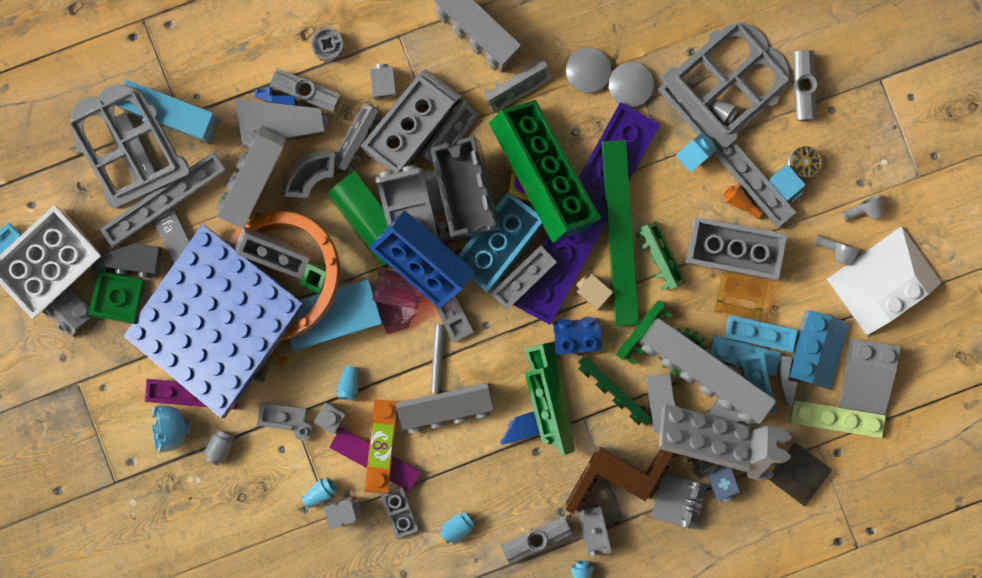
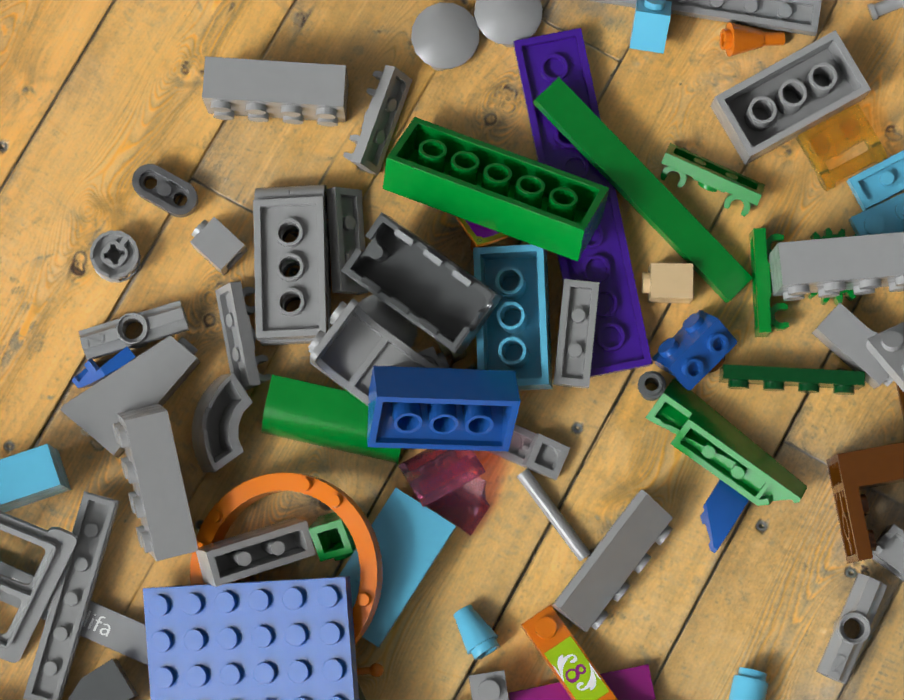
camera: 45 degrees left, 5 degrees down
none -> flat silver plate [132,164,198,218]
none -> dark grey pin [638,371,666,401]

